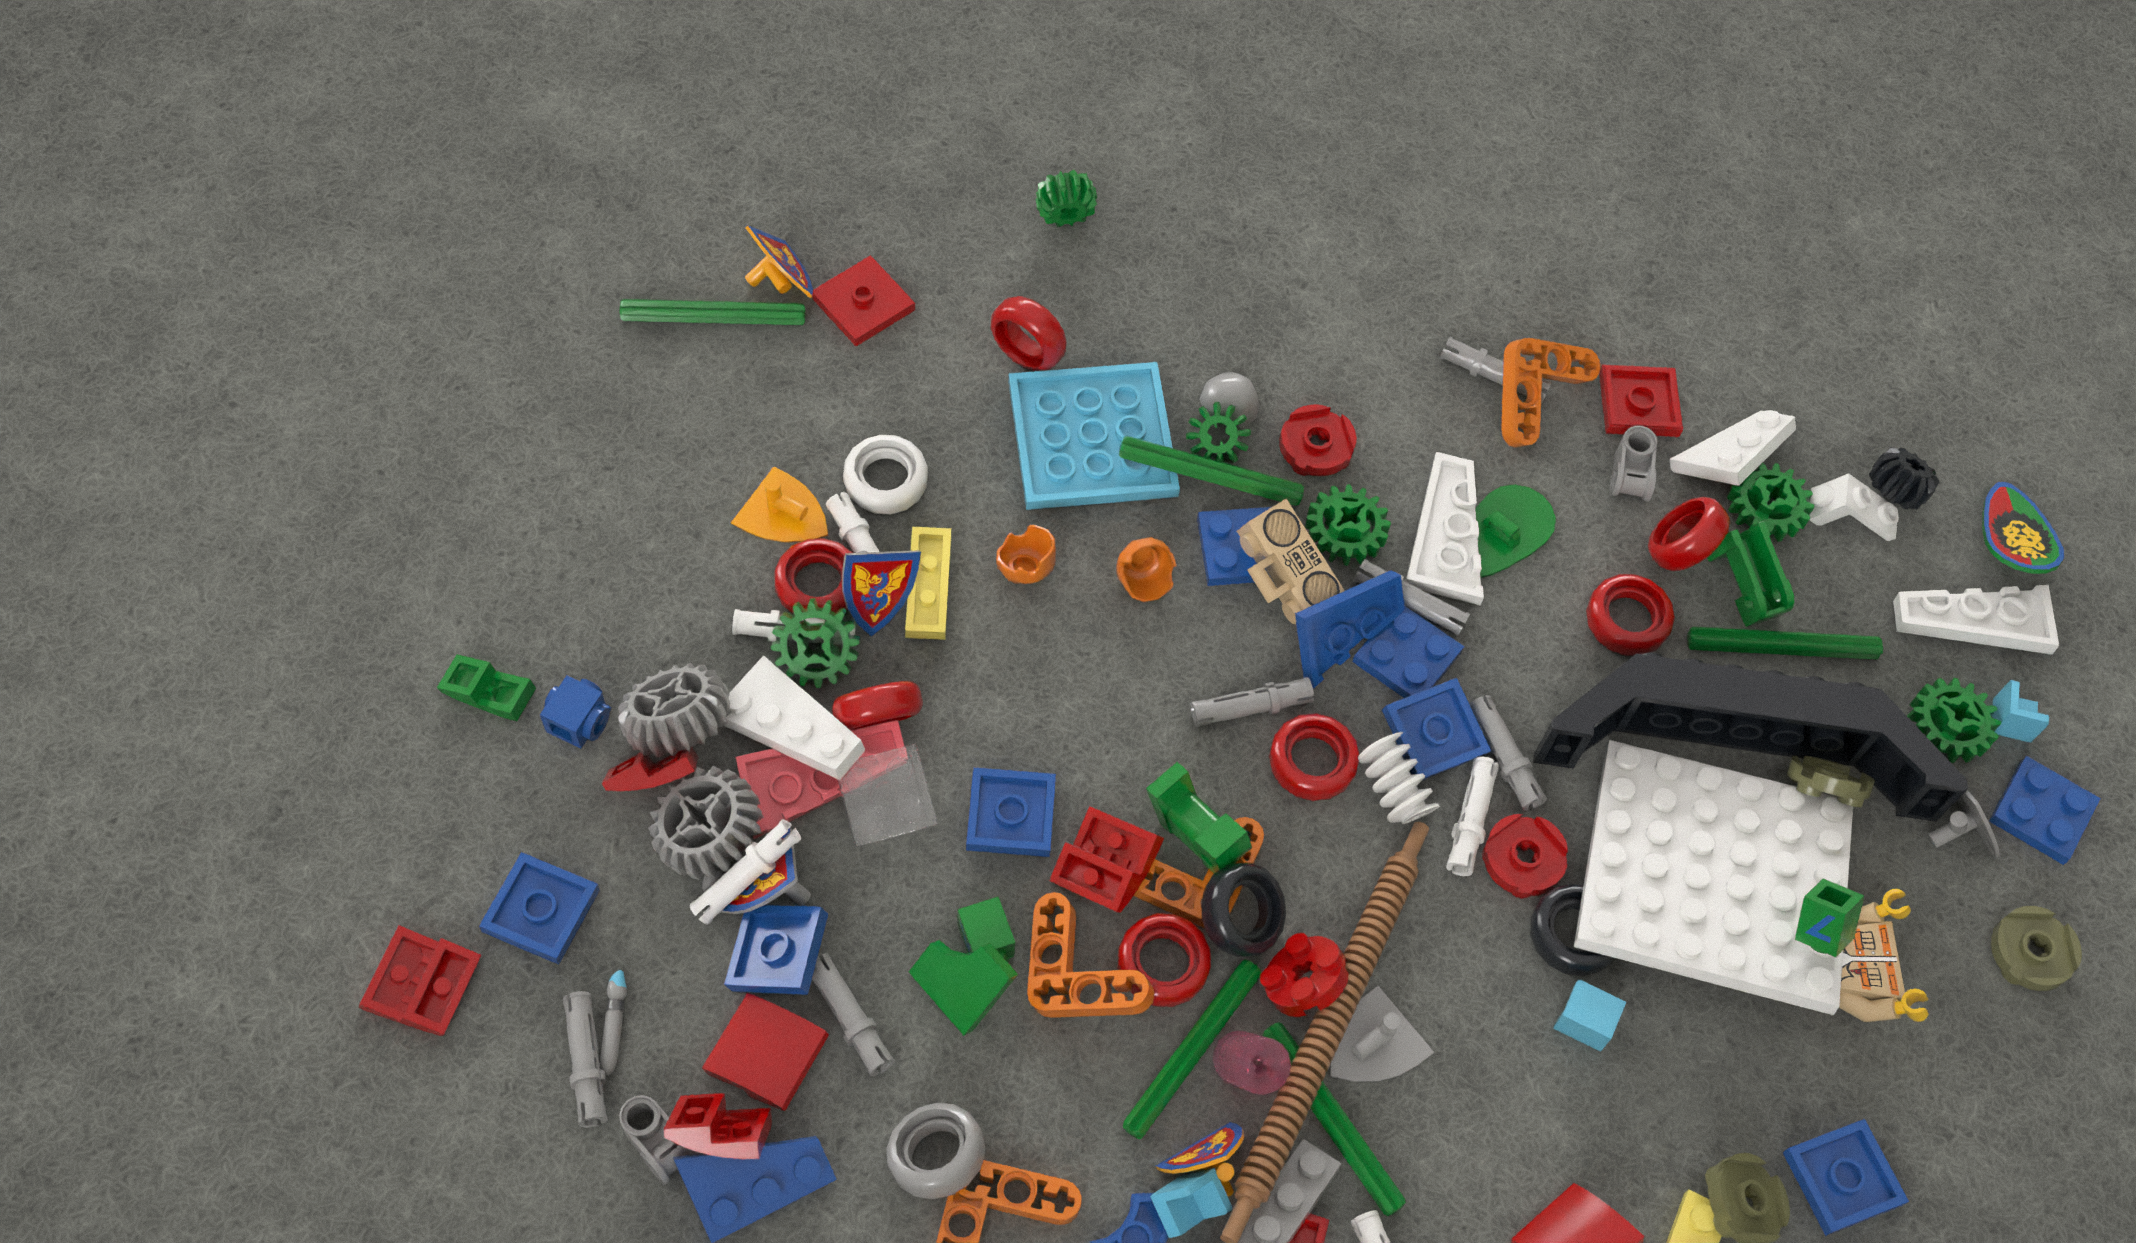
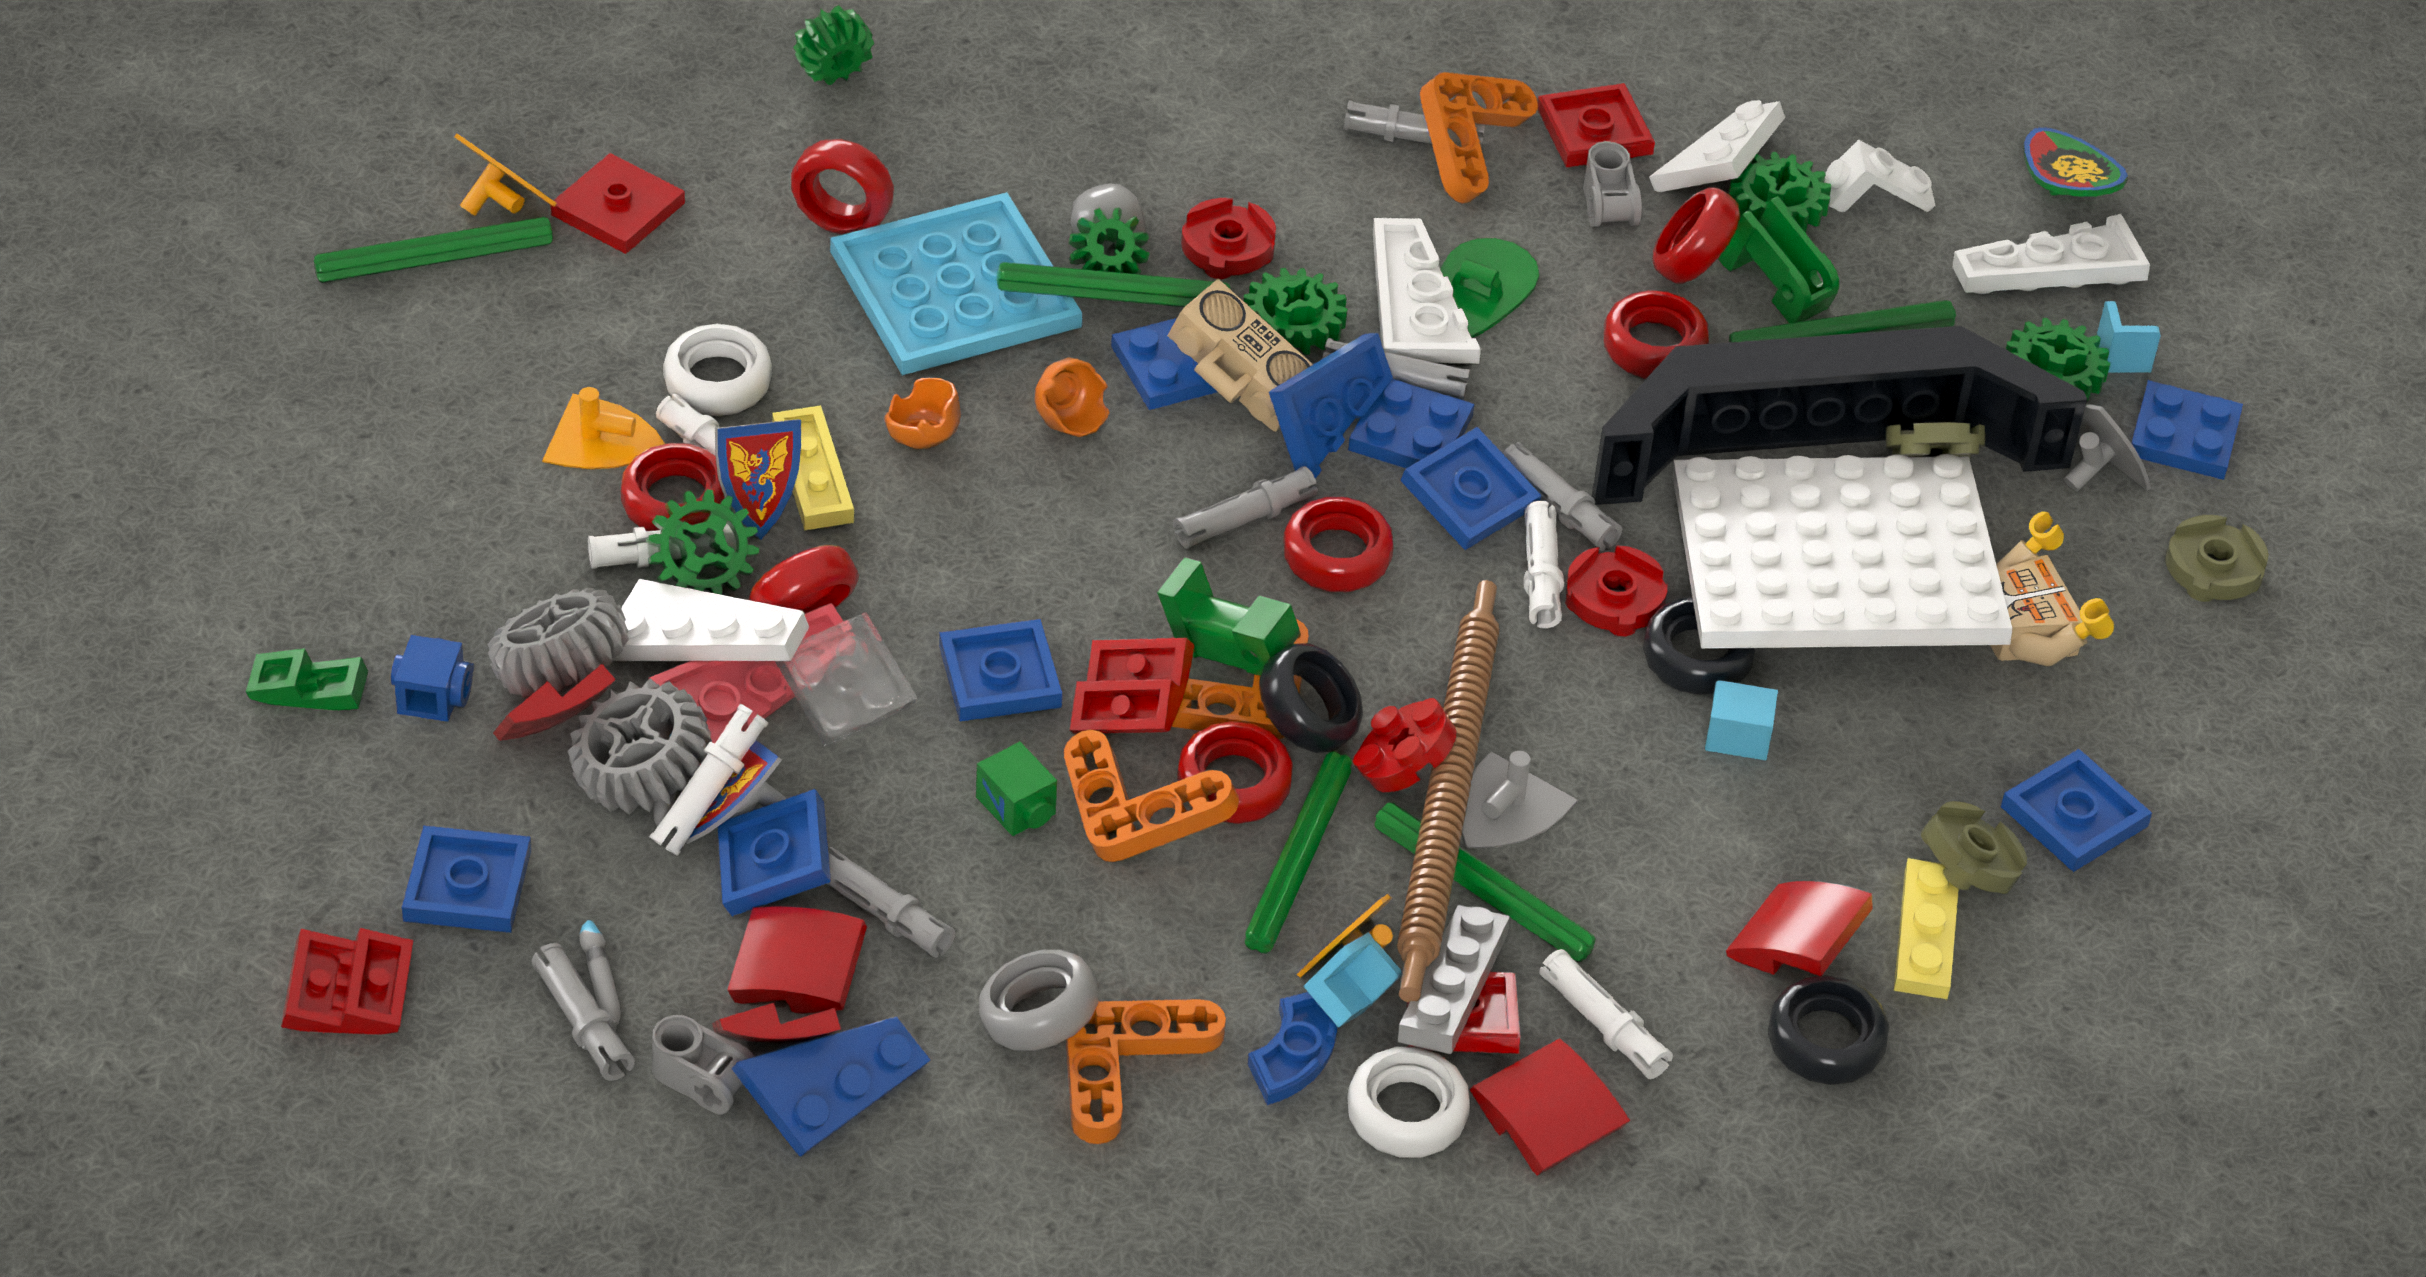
camera: 15 degrees left, 15 degrees down
green tile [909,940,1018,1036] -> none
clear pink piece [1213,1030,1291,1095] -> none
white piece [1358,732,1440,824] -> none
green brick [1795,878,1864,957] -> none
black gear [1868,447,1940,510] -> none

